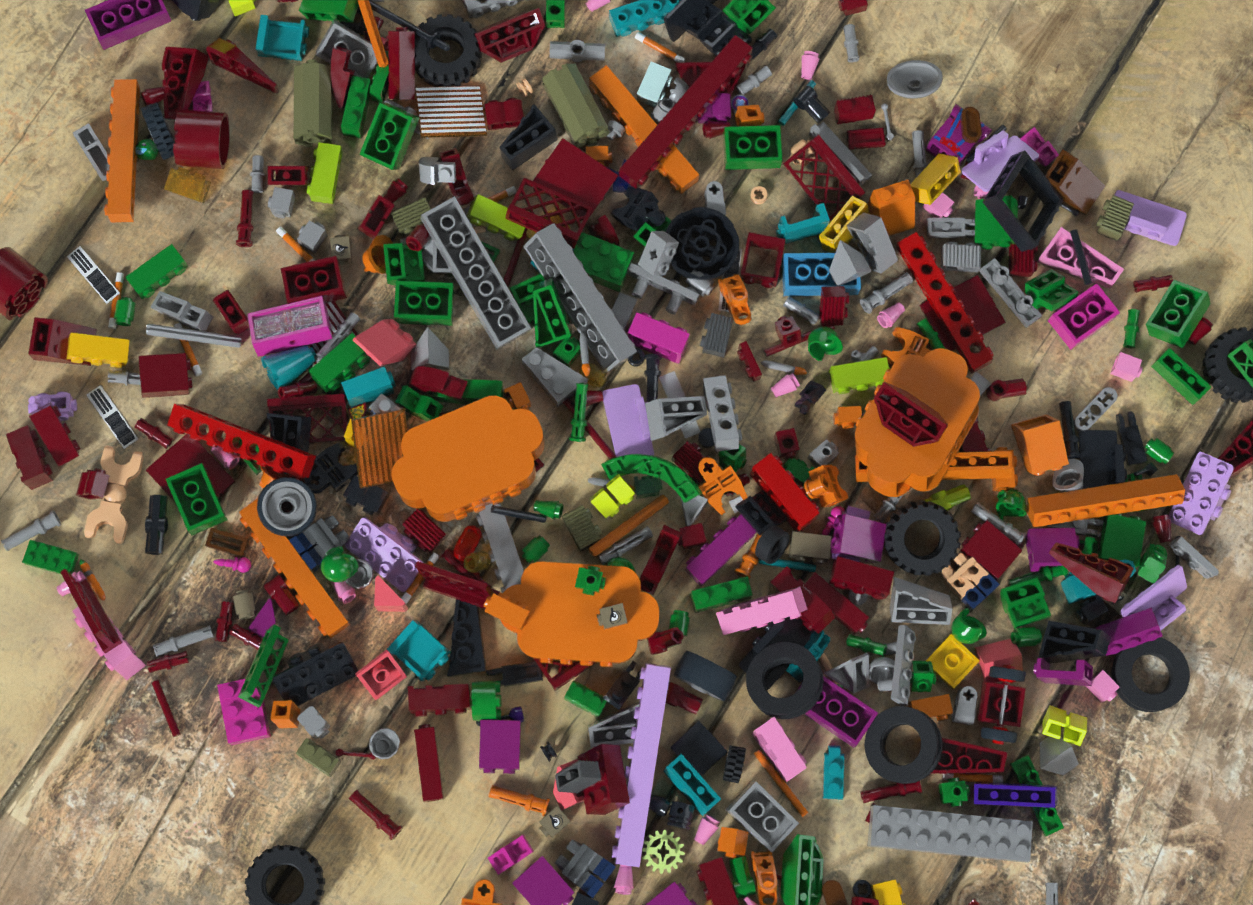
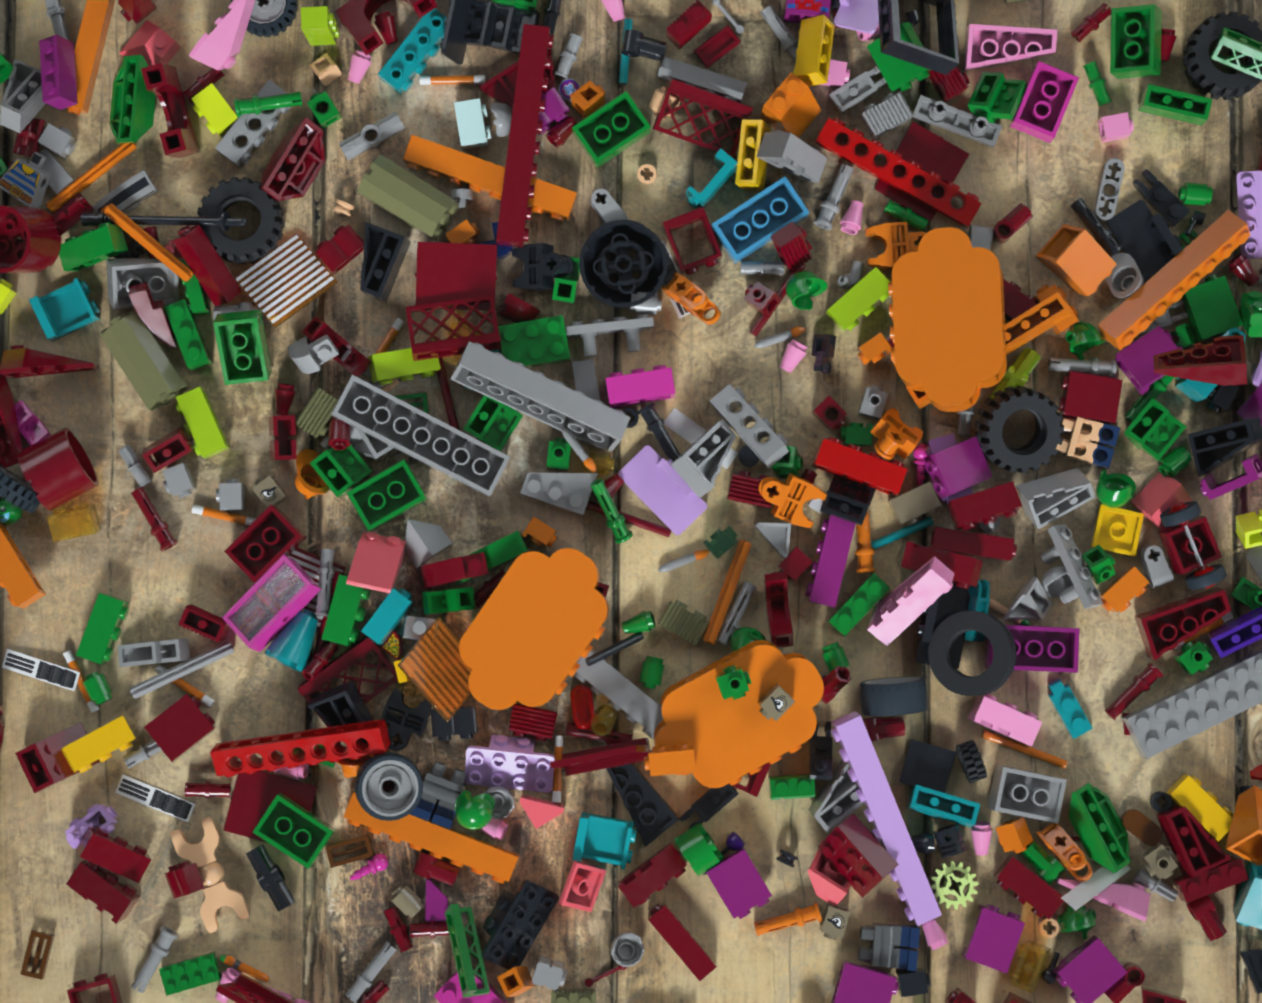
camera: 25 degrees left, 10 degrees up
dark pink slope [488,834,534,875] -> none
green wedge [533,278,572,348] -> none
dark grey brick [555,760,601,793] -> none
neon yellow piece [590,473,635,518] -> none
green tile [601,454,702,503] -> none
light grey brick [638,231,679,276] -> none
light grey brick [651,98,675,125] -> none
dark grey brick [700,313,734,358] -> none
dark red plate [737,341,762,382] -> none
black tyre [755,525,790,564] -> none
light grey slope [829,240,871,286] -> none
green pin [846,634,887,657] -> none
black tyre [865,706,942,784] -> none
dark red wedge [874,382,948,447] -> none
black bar [1070,229,1092,285] -> none

